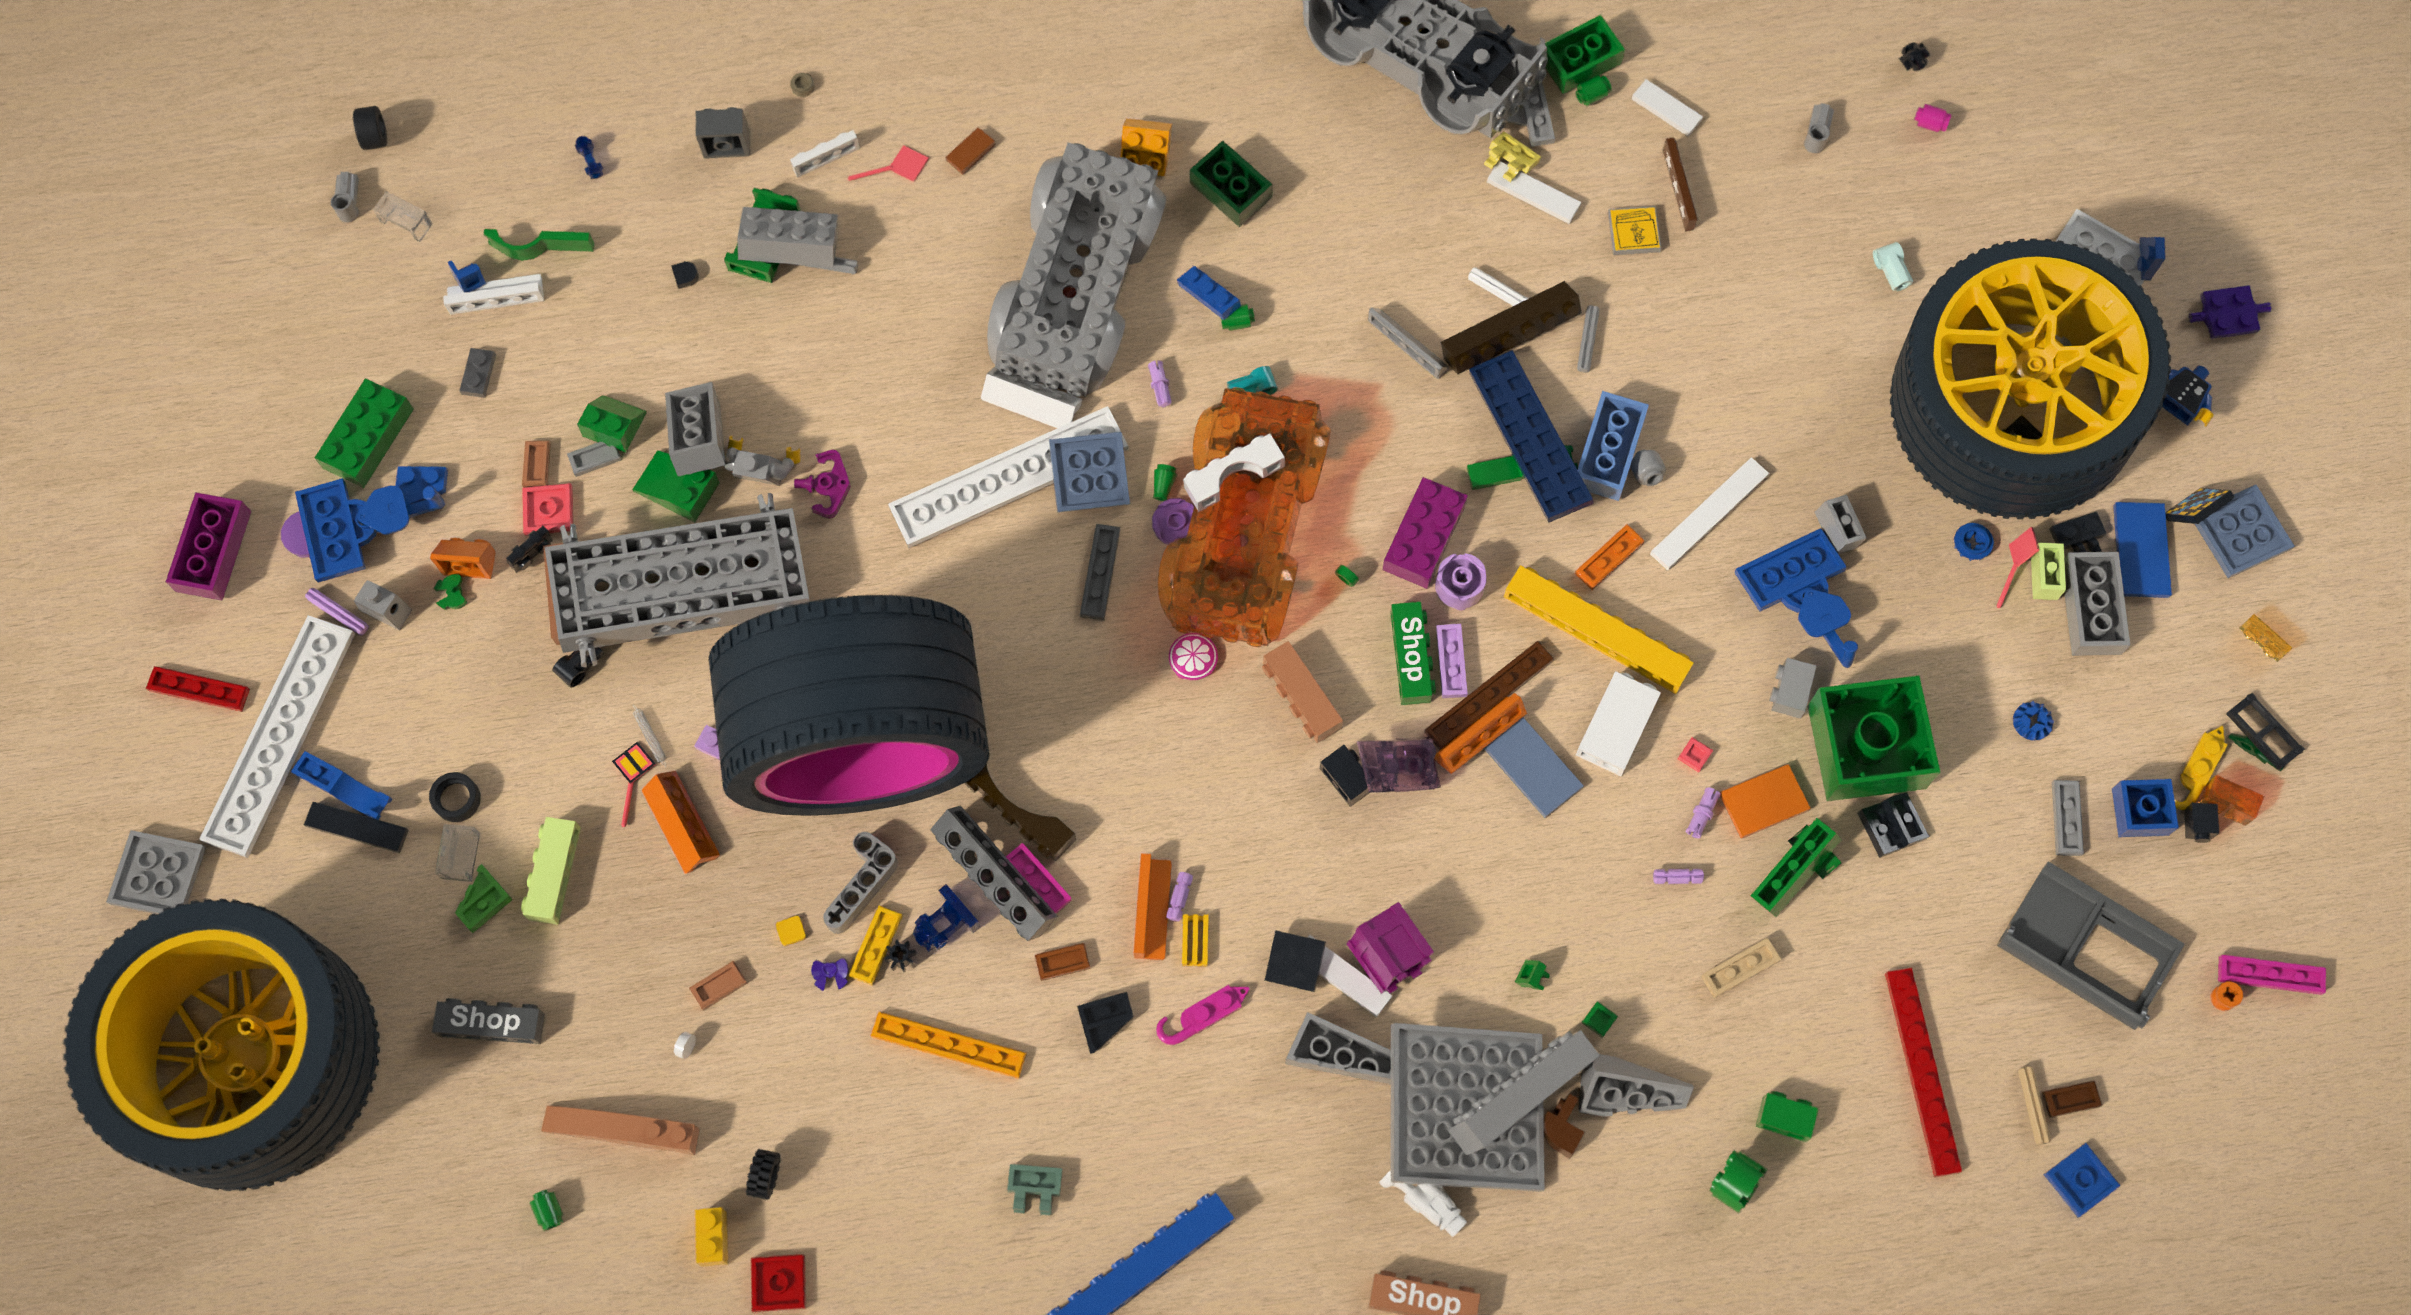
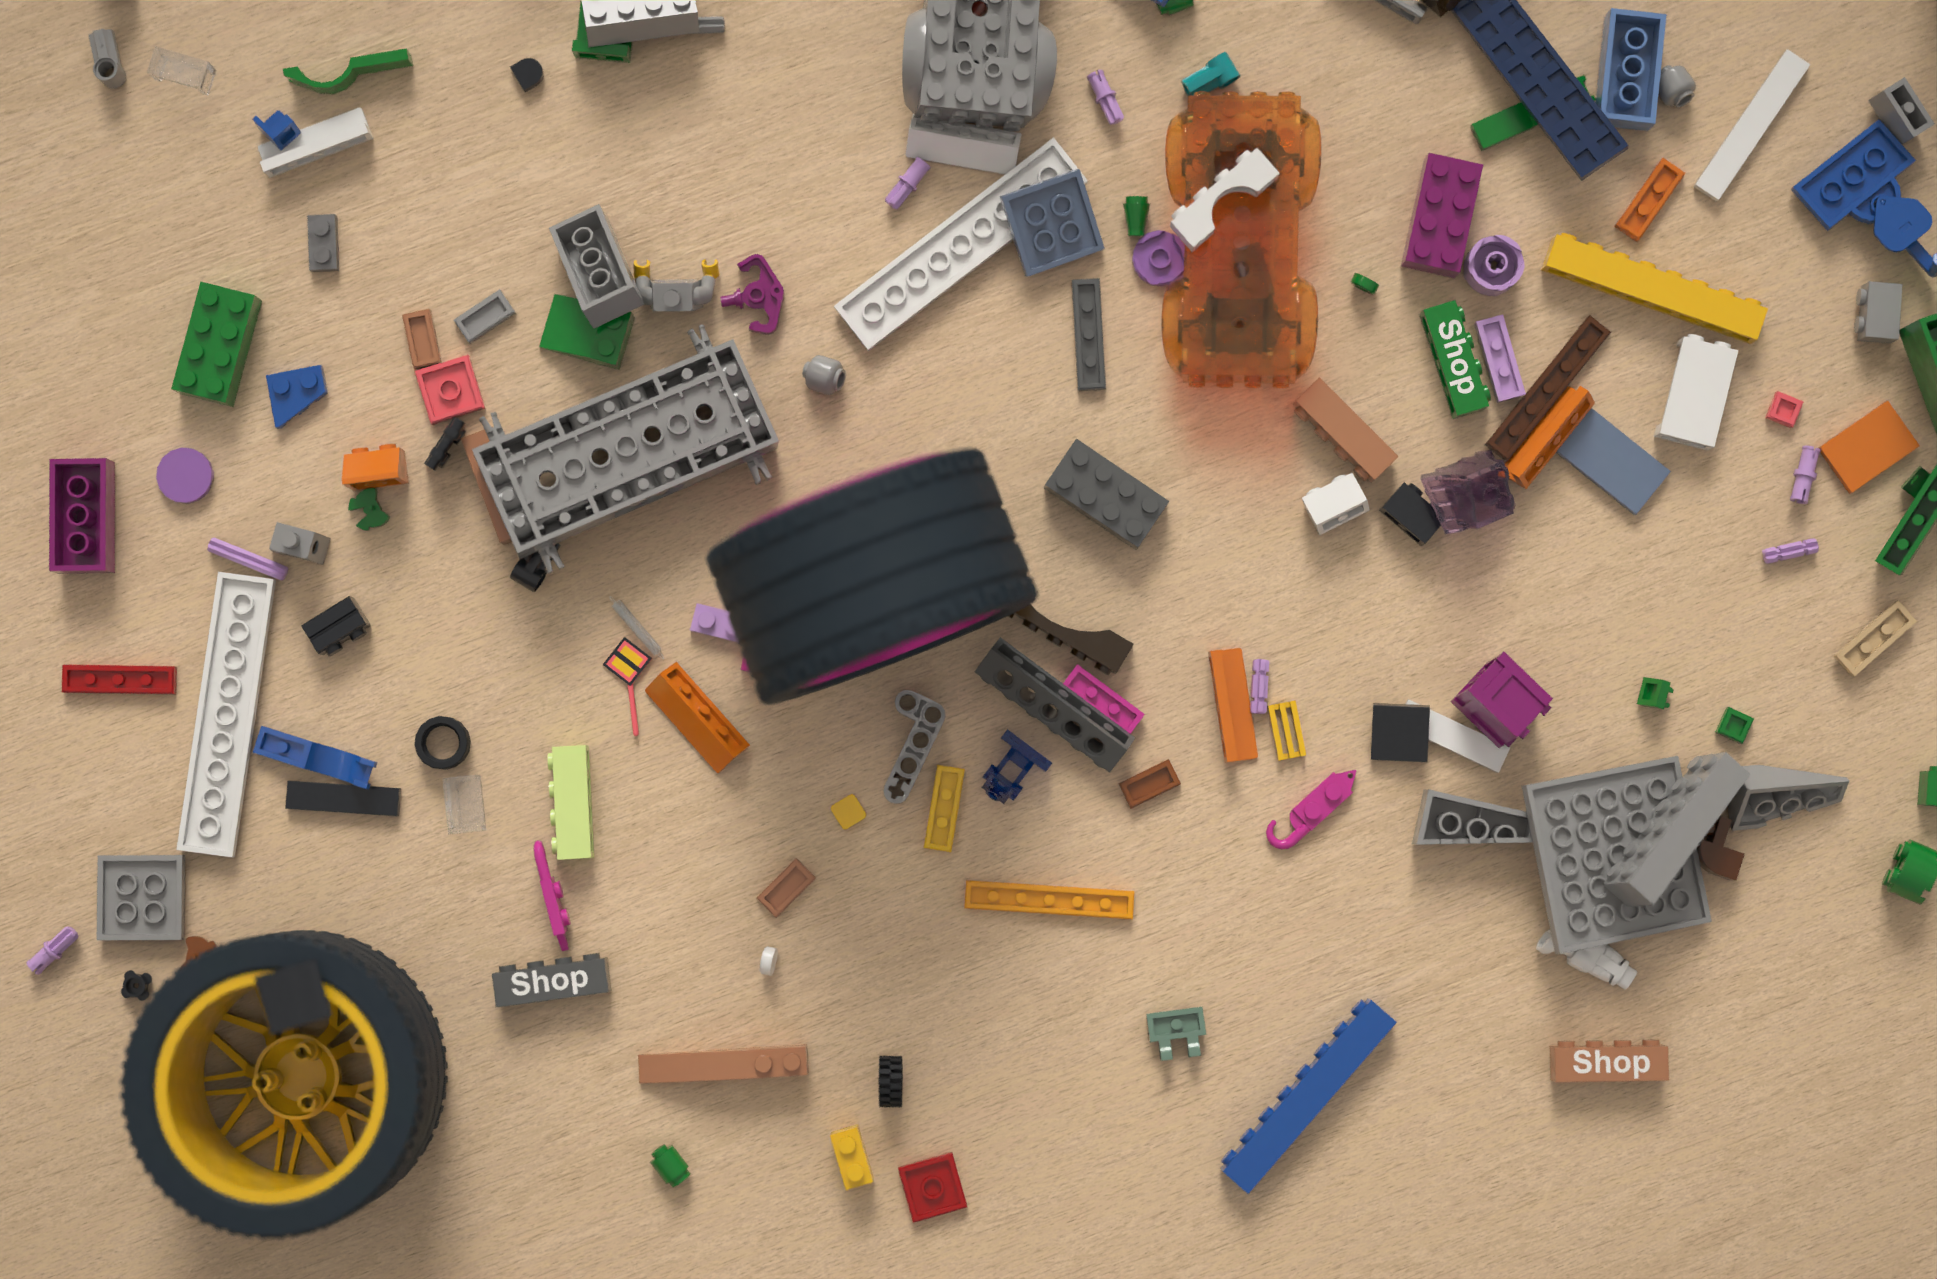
camera: 15 degrees left, 15 degrees up
blue plate [295,478,445,583] -> none
bright green wing [455,864,513,933] -> none
green slope [577,395,647,453] -> none
dark purple piece [811,958,848,991] -> none
black gear [884,939,917,972] -> none
black wing [1077,992,1134,1054] -> none
dish [1169,633,1218,680] -> none
none -> lavender axle [26,926,79,975]
none -> black slope [254,959,332,1035]
none -> black brick [301,596,371,656]
none -> dark pink plate [533,840,571,951]
none -> light grey head [802,355,846,395]
none -> lavender axle [885,157,931,209]
none -> dark grey brick [1044,439,1169,550]
none -> white brick [1302,473,1370,535]

